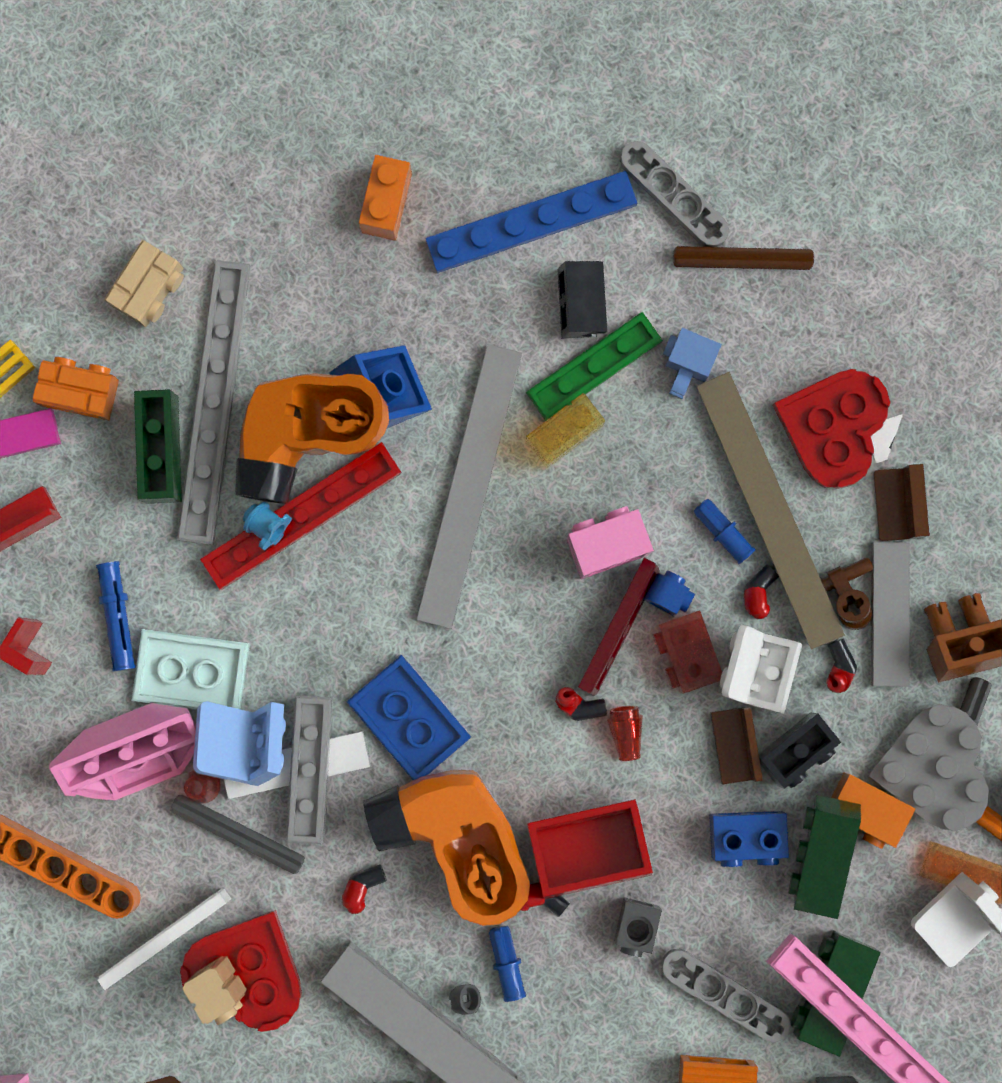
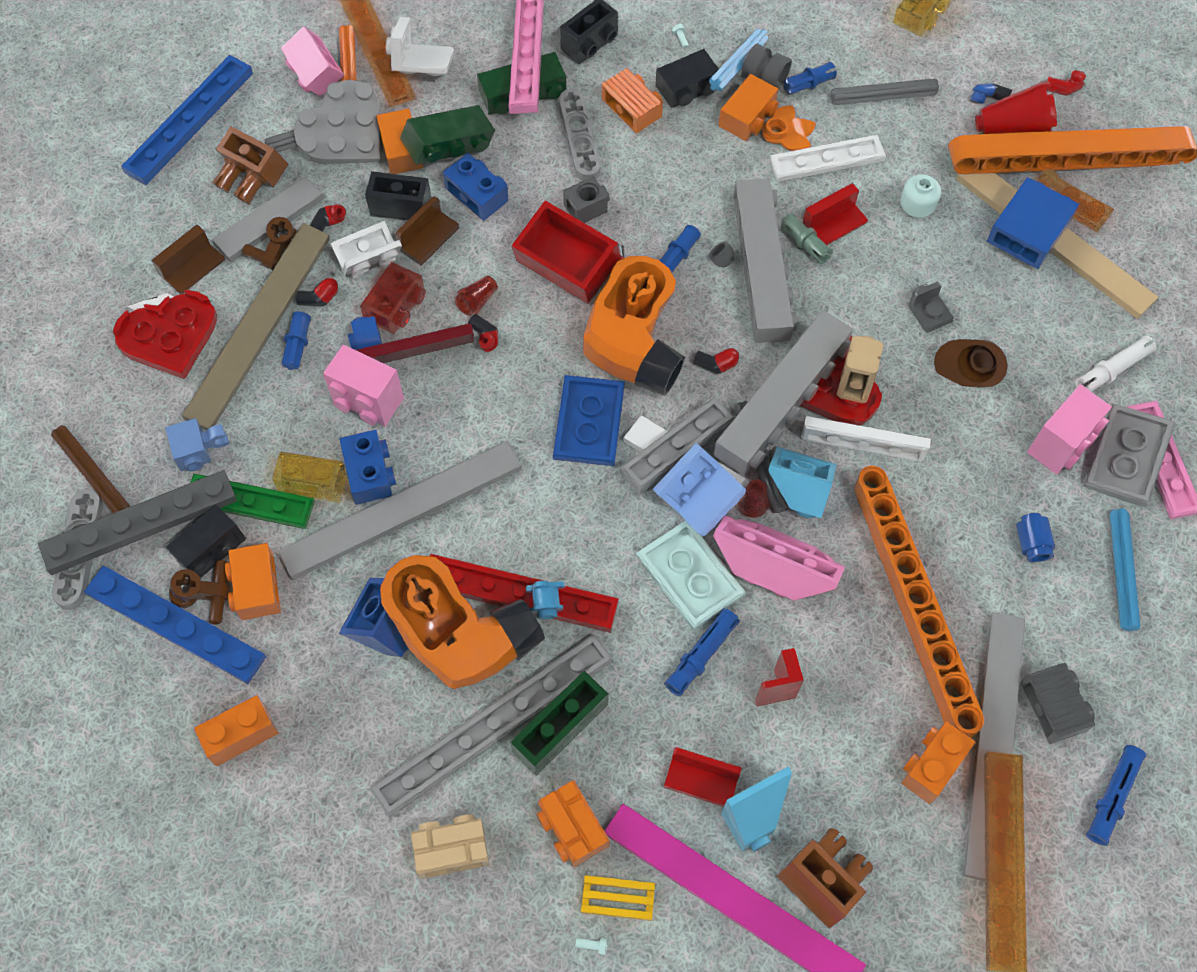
camera: 135 degrees left, 20 degrees down
none -> dark grey plate [38,470,237,575]
none -> reddish brown piece [169,560,229,625]
none -> orange brick [225,543,281,620]
none -> blue brick [339,429,397,505]
none -> light grey brick [714,310,853,476]
none -> medium azure slope [768,446,837,518]

